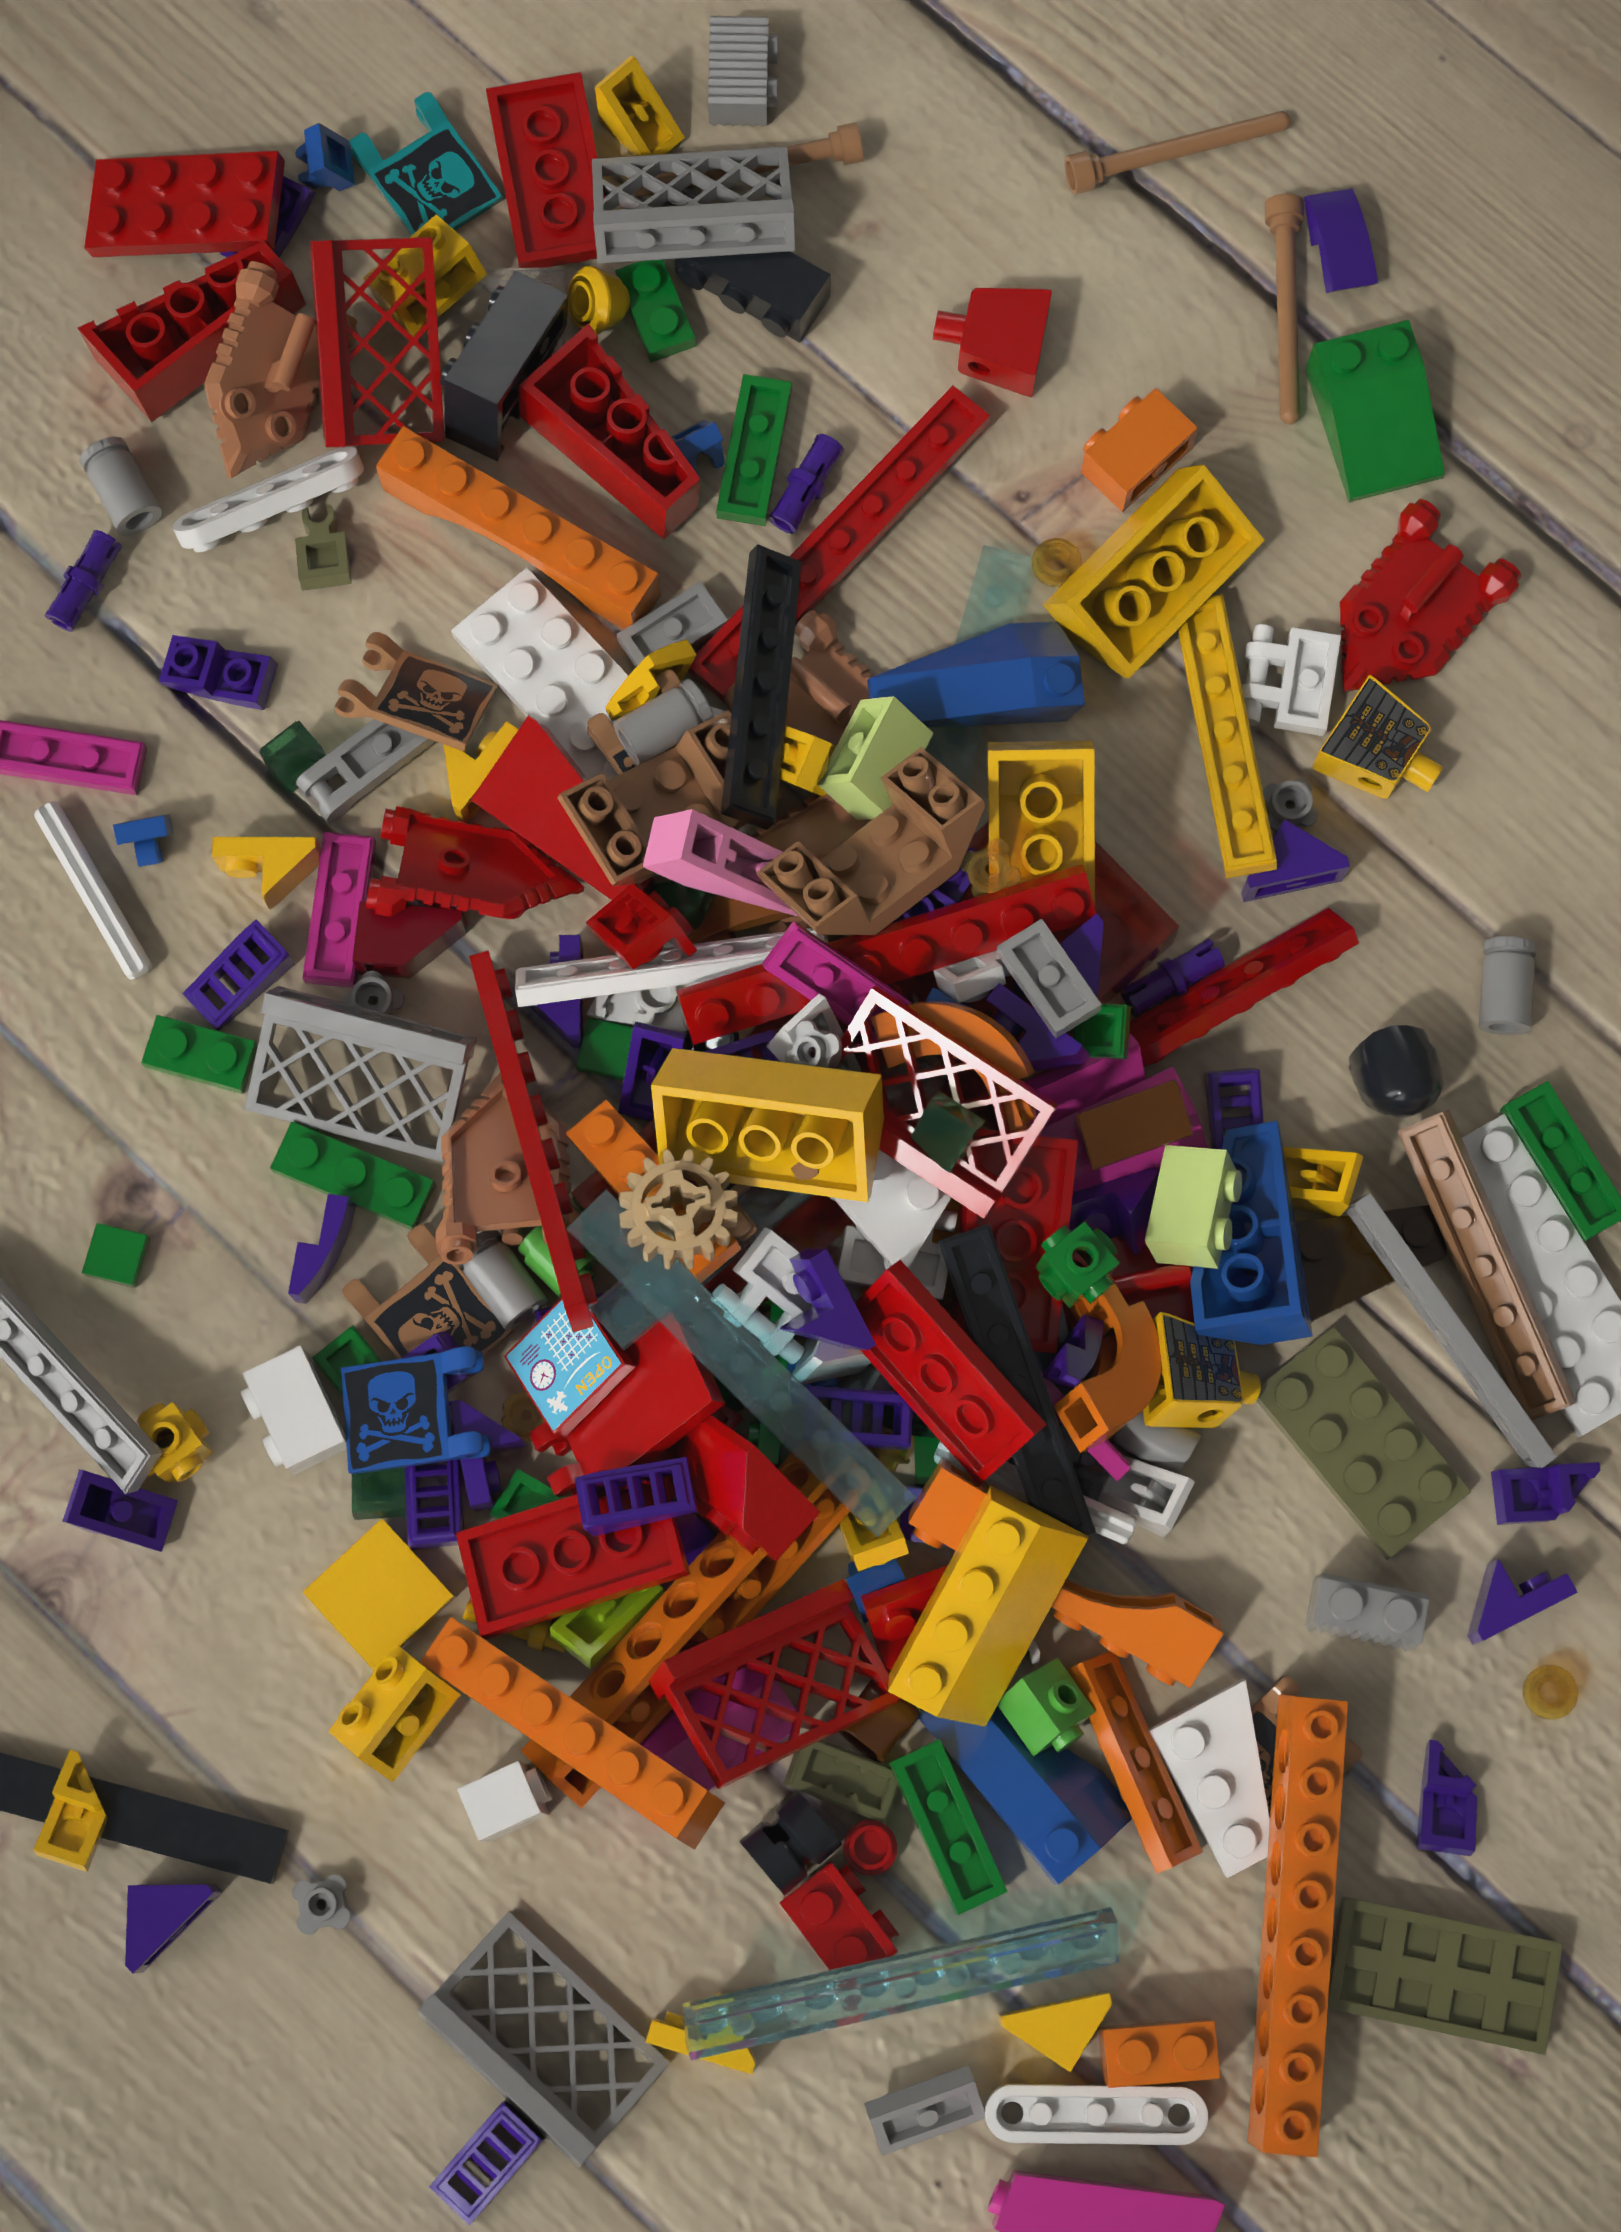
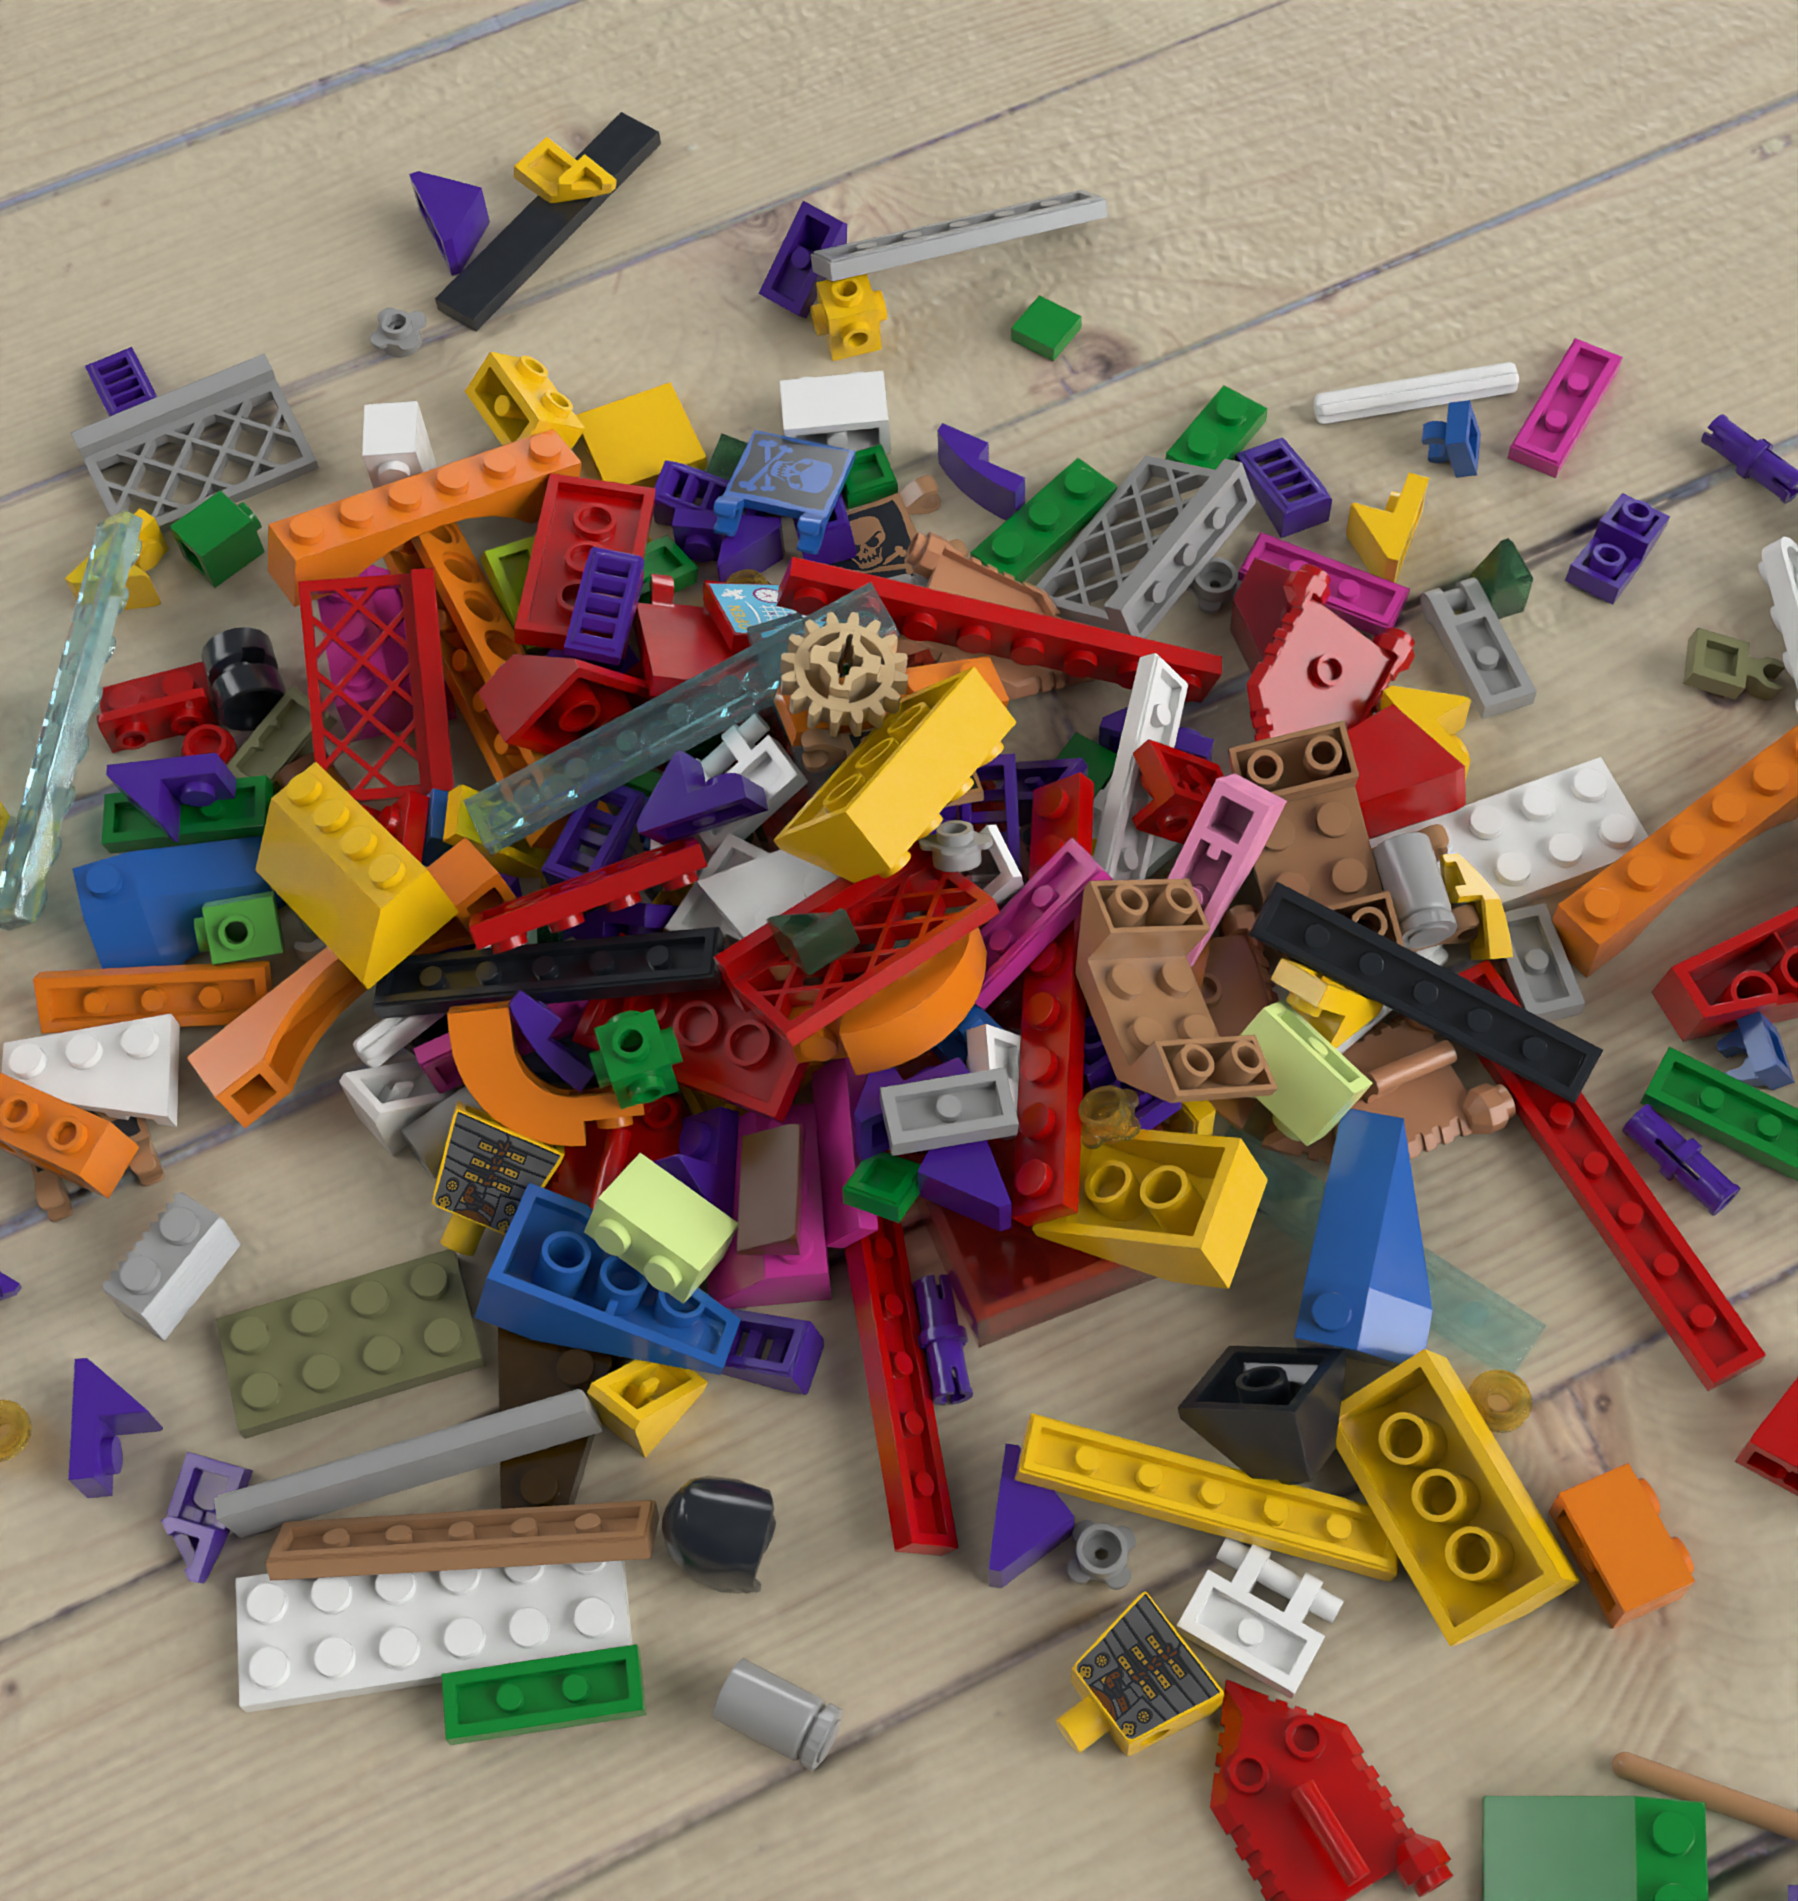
camera: 115 degrees right, 15 degrees down
medium nougat flag [335,632,498,751] -> none
none -> dark purple slope [106,753,236,843]
none -> green brick [170,490,265,588]
none -> black slope [1177,1346,1346,1485]

